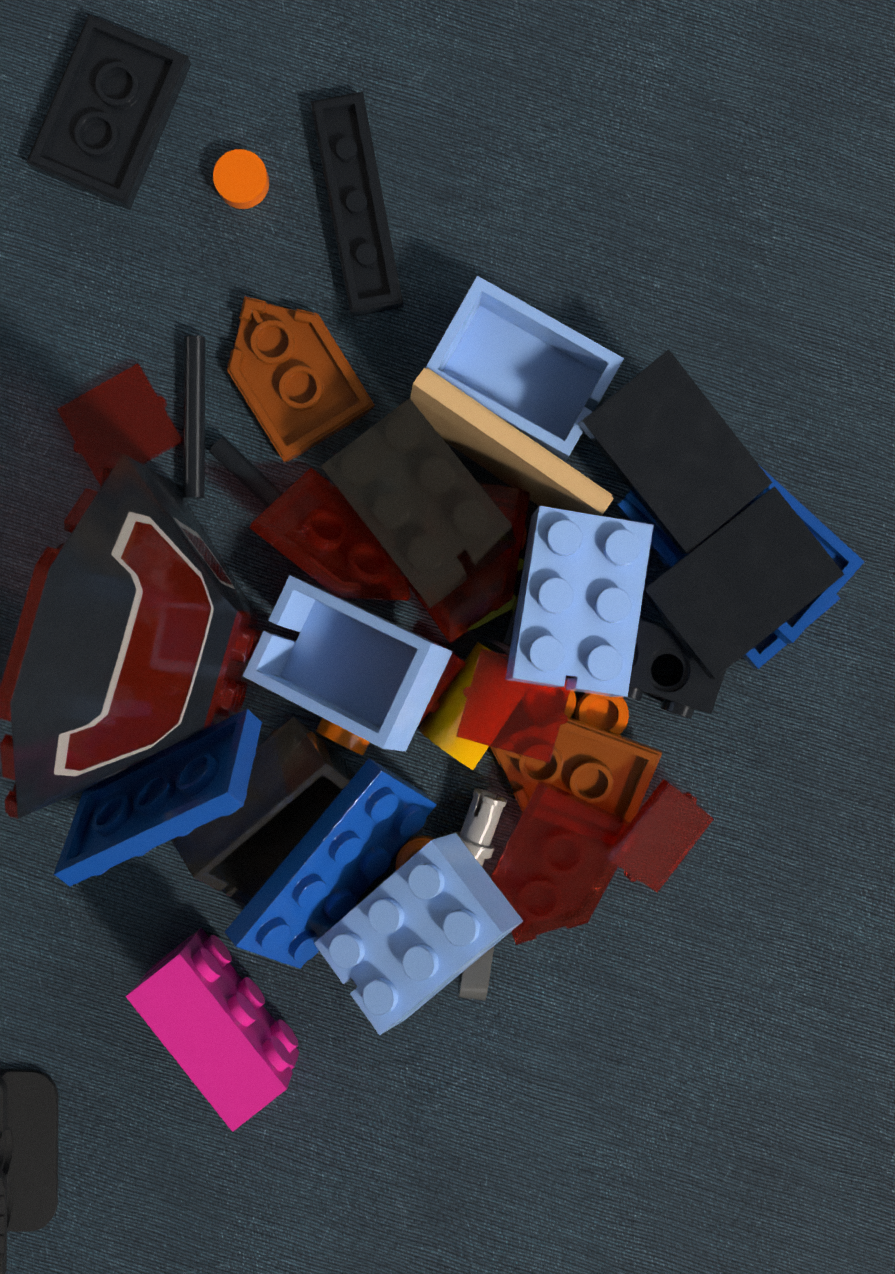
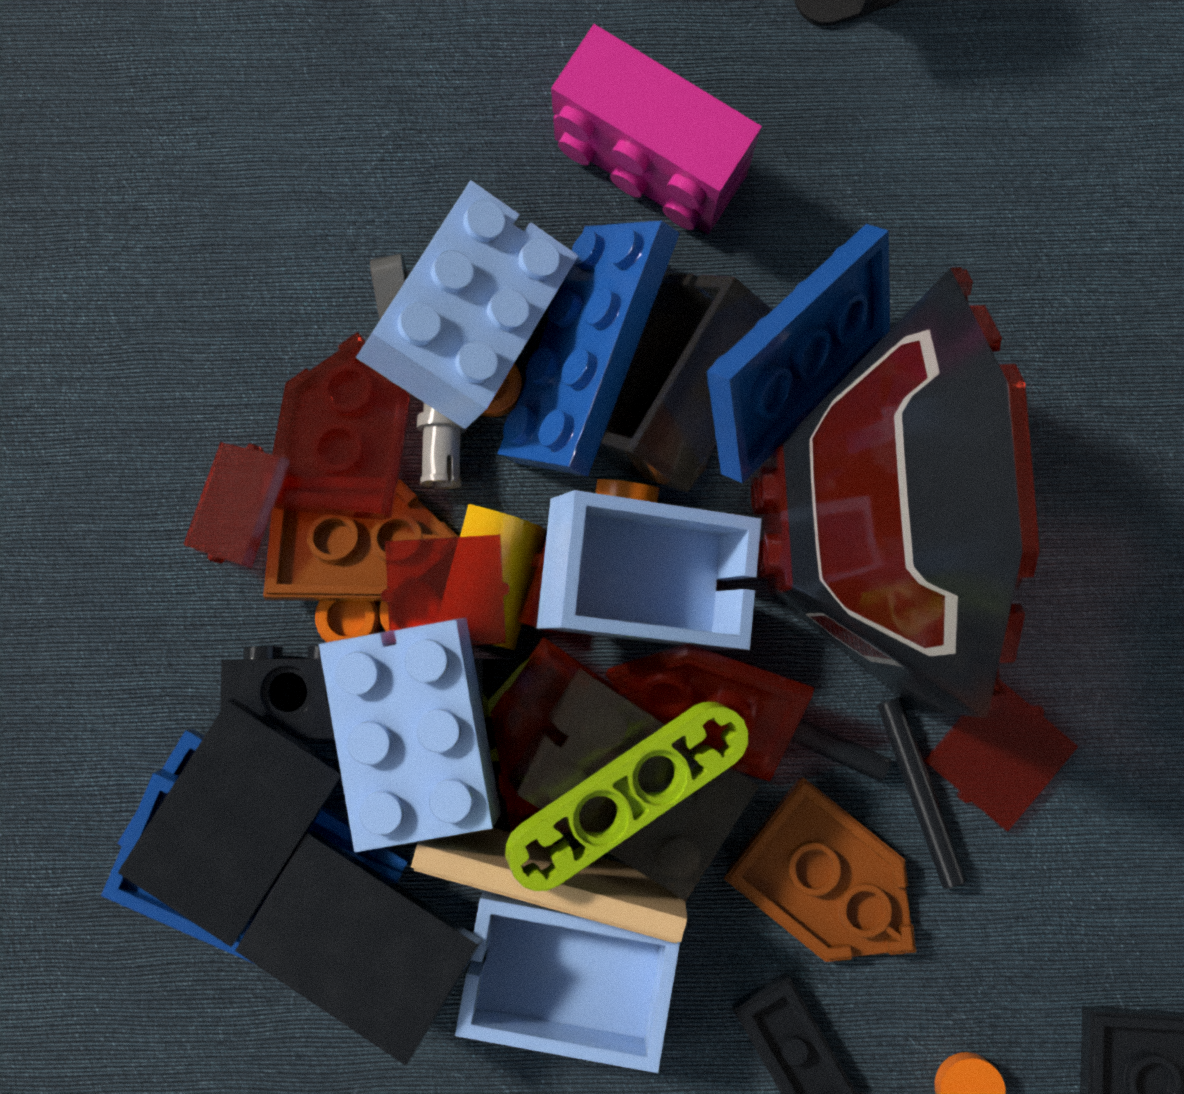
camera: 160 degrees right, 5 degrees down
none -> lime beam [505,702,748,891]

